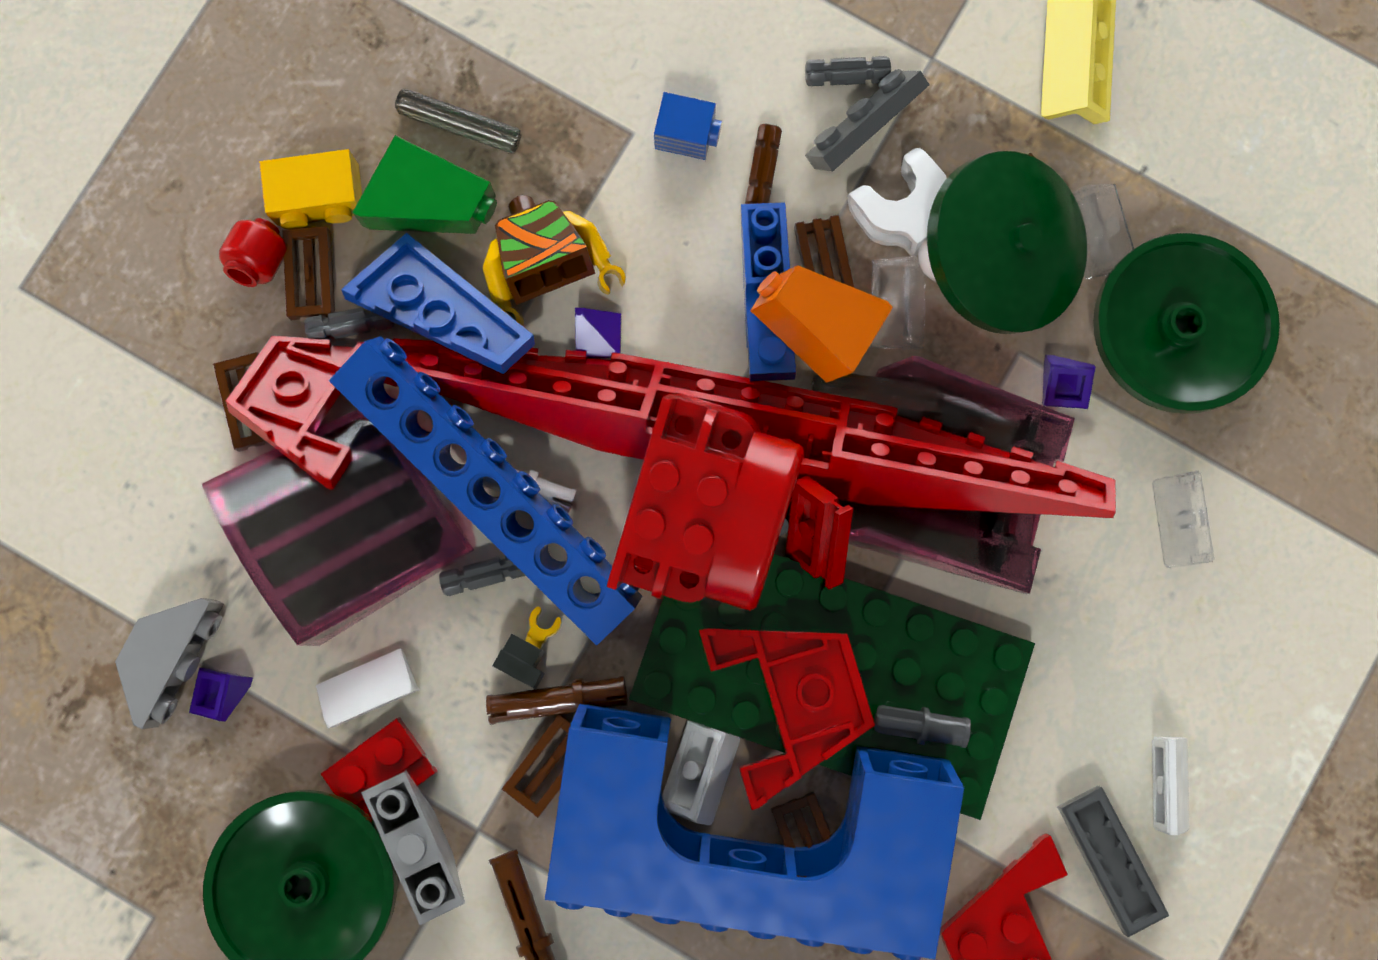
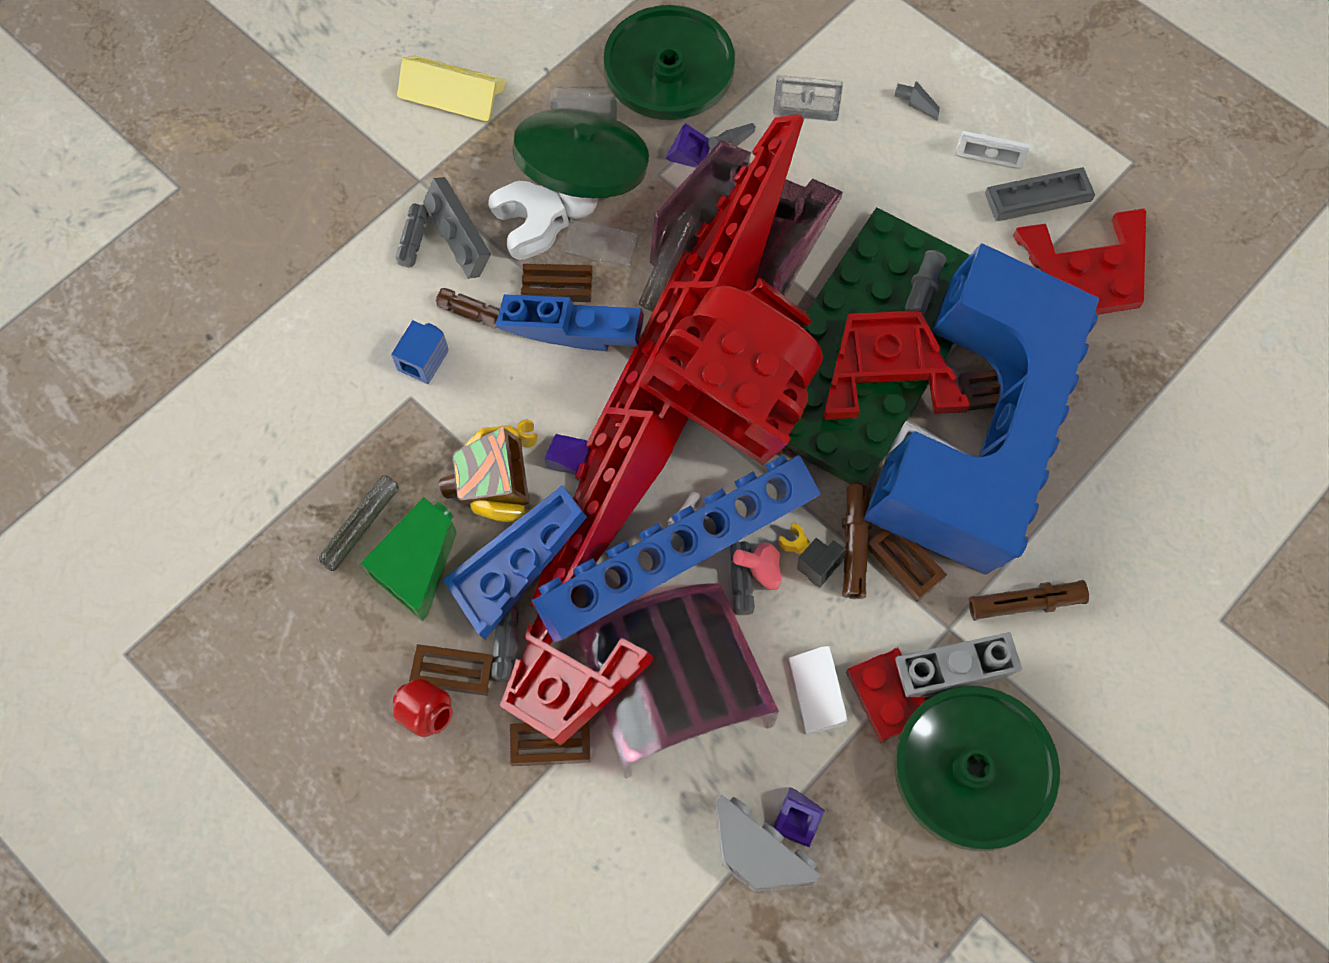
camera: 75 degrees left, 15 degrees down
yellow brick [259,149,362,229] -> none
orange slope [750,265,893,383] -> none
none -> dark grey bar [708,123,756,155]
none -> coral rock [733,542,782,590]
none -> dark grey bar [894,82,940,121]

